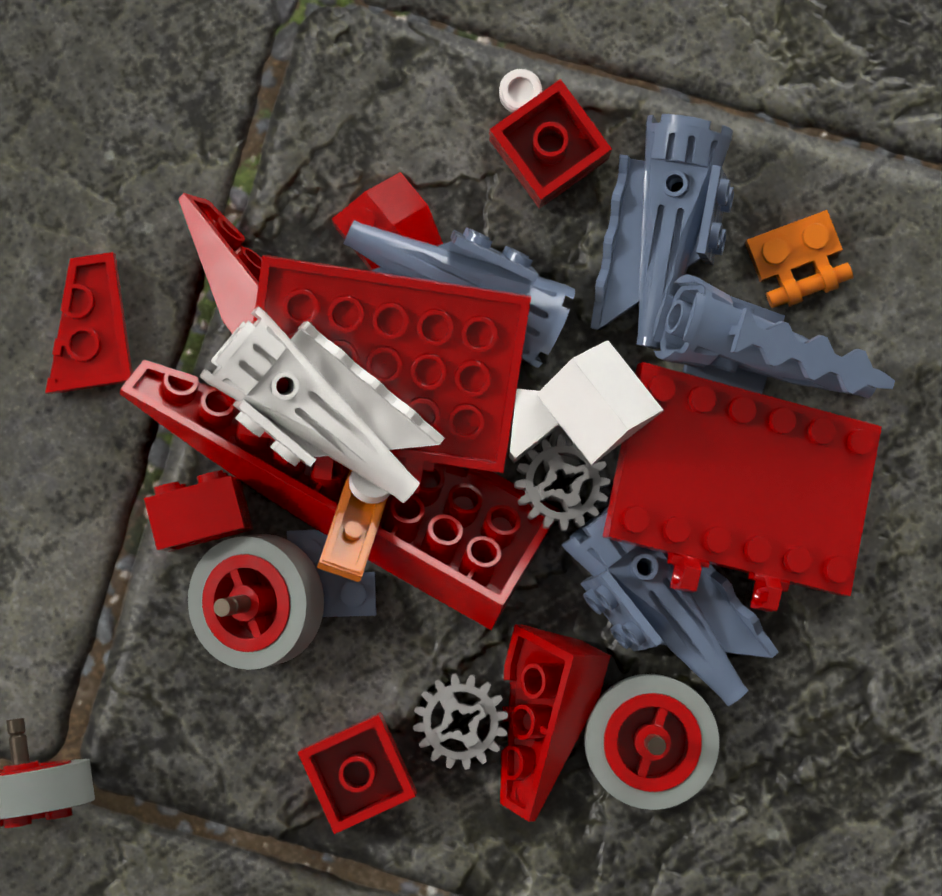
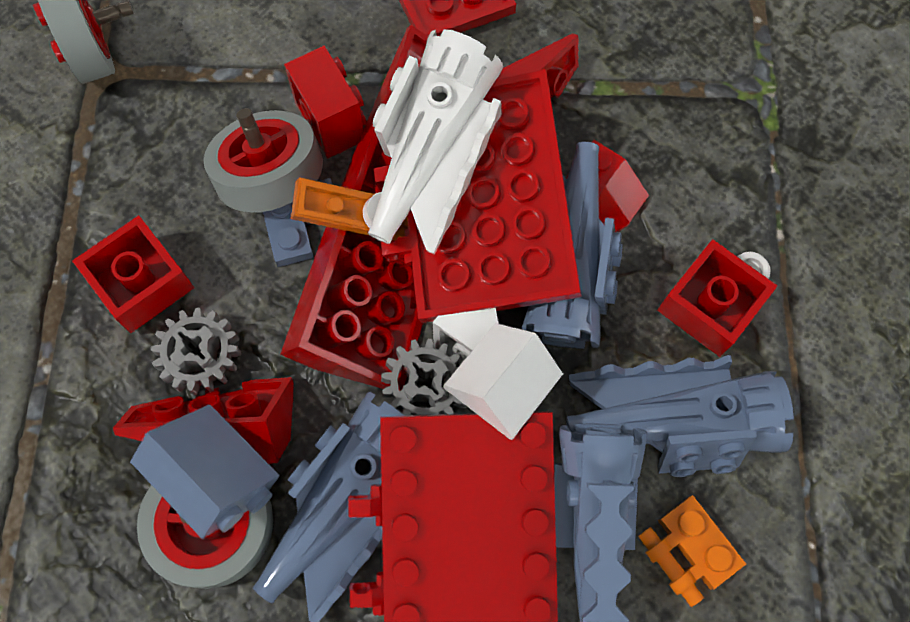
camera: 70 degrees right, 15 degrees down
none -> sand blue brick [130,405,279,539]

